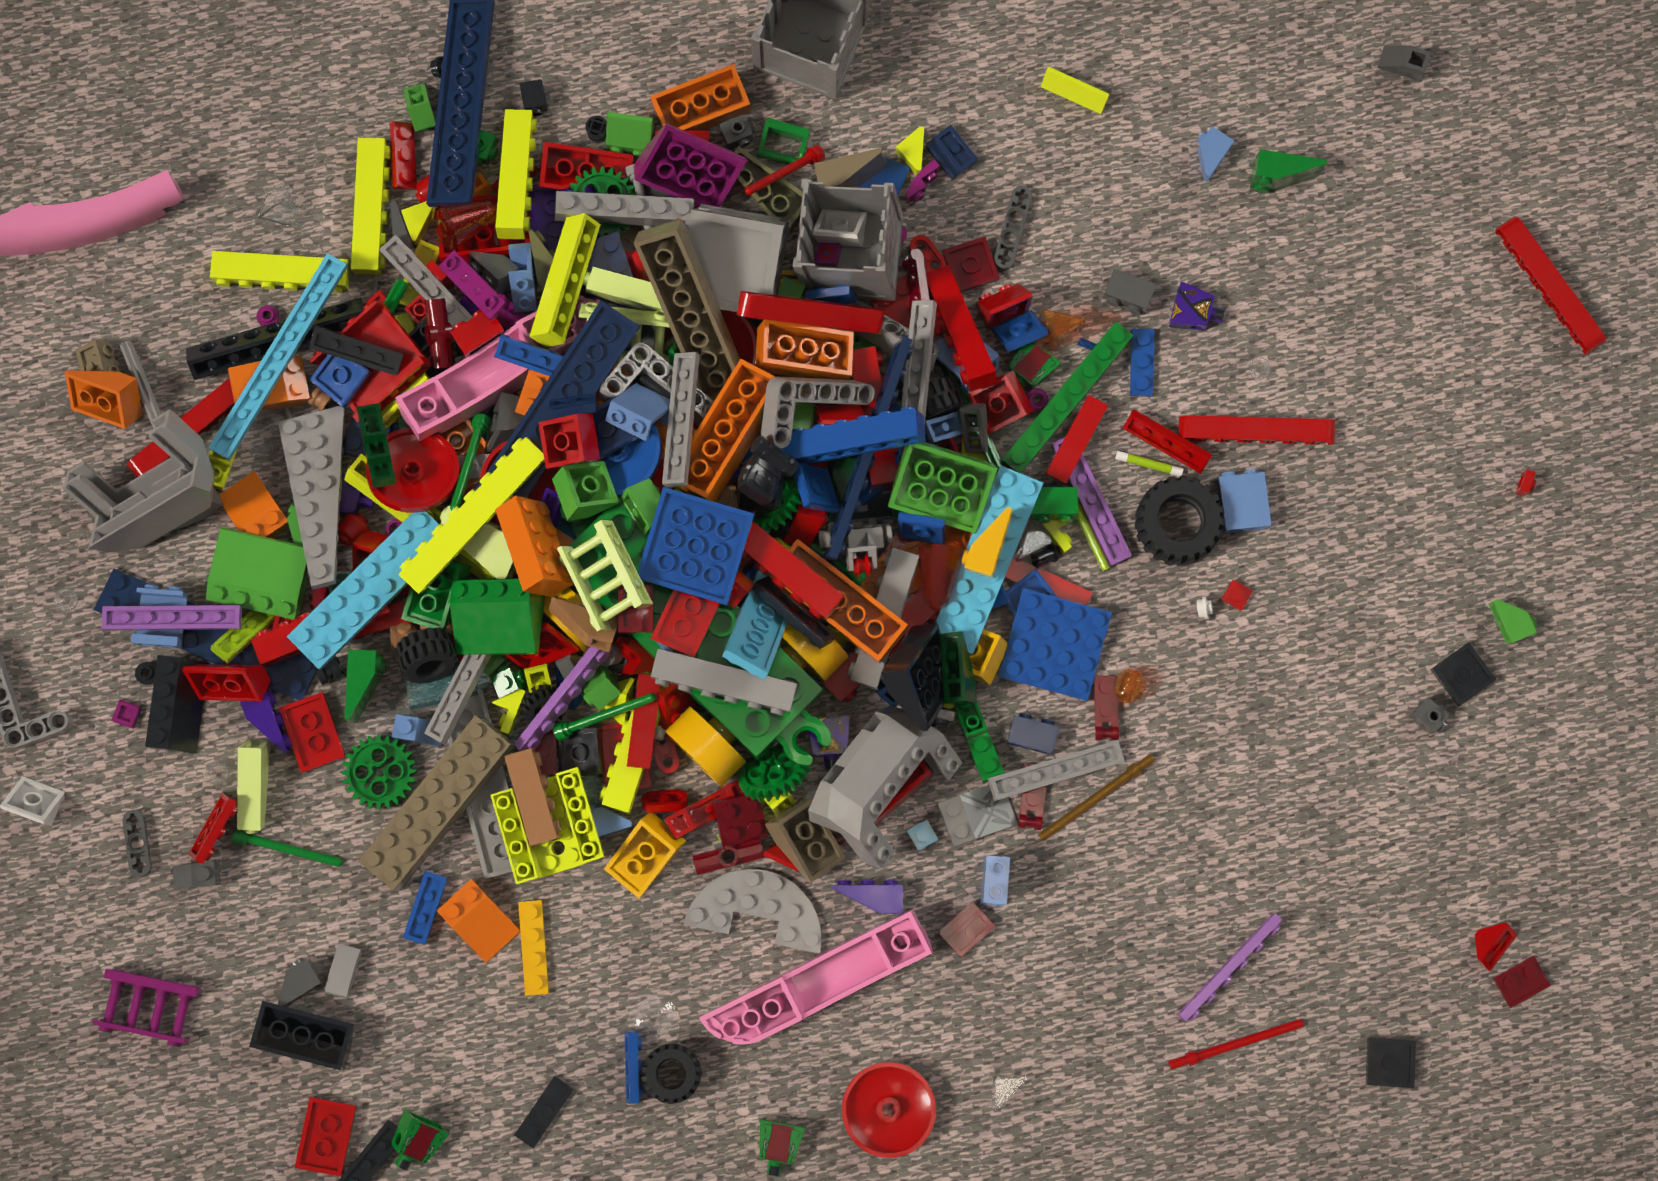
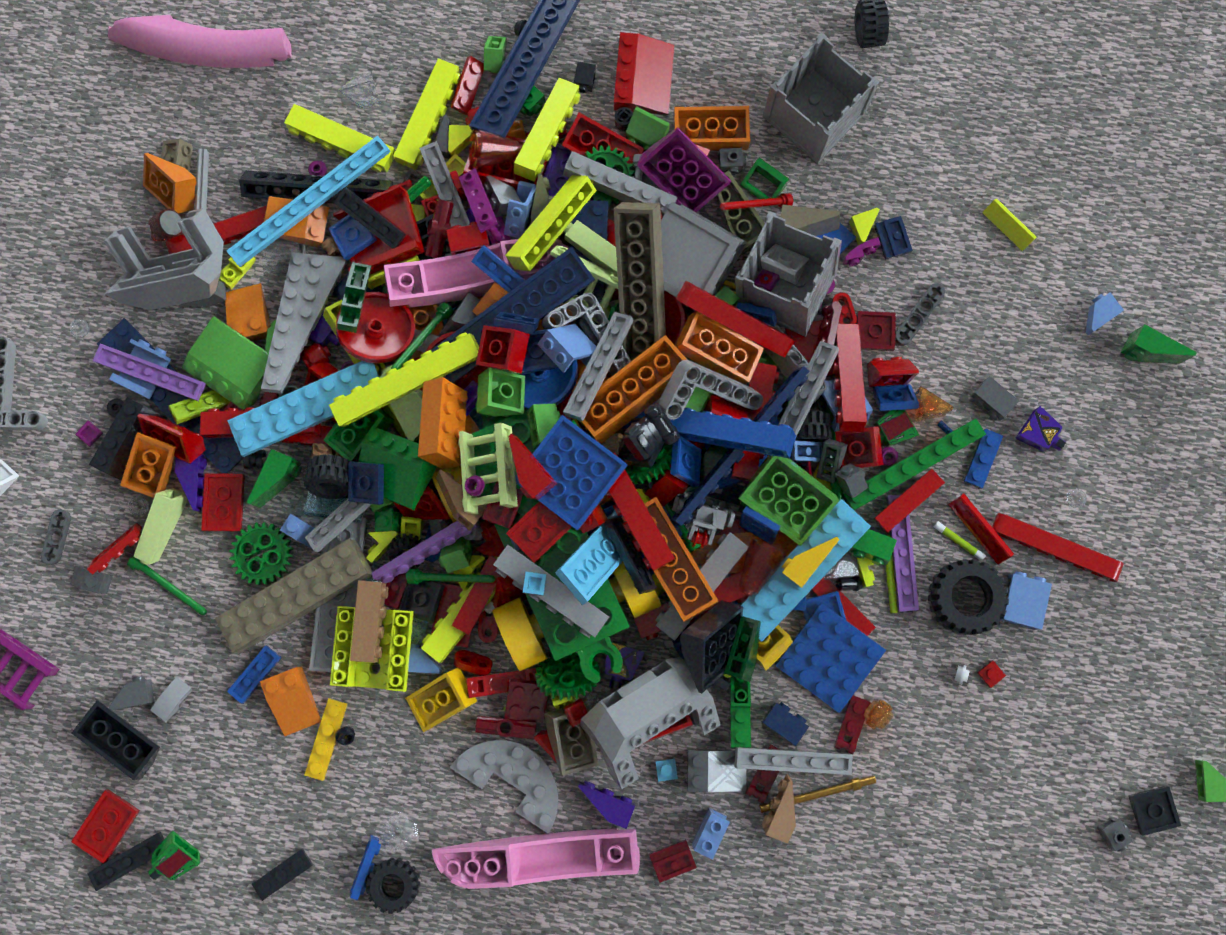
camera: 25 degrees right, 0 degrees up
none -> orange slope [120,433,176,498]
none -> piece [148,209,182,241]
none -> black plate [335,726,355,745]
none -> dark blue plate [348,461,384,505]
none -> magenta plate [465,476,485,496]
none -> red slope [508,434,557,500]
none -> medium azure plate [523,572,547,596]
none -> red tile [563,699,588,727]
none -> slope [614,32,674,115]
none -> medium nougat slope [762,774,796,844]
none -> dark grey brick [835,463,868,498]

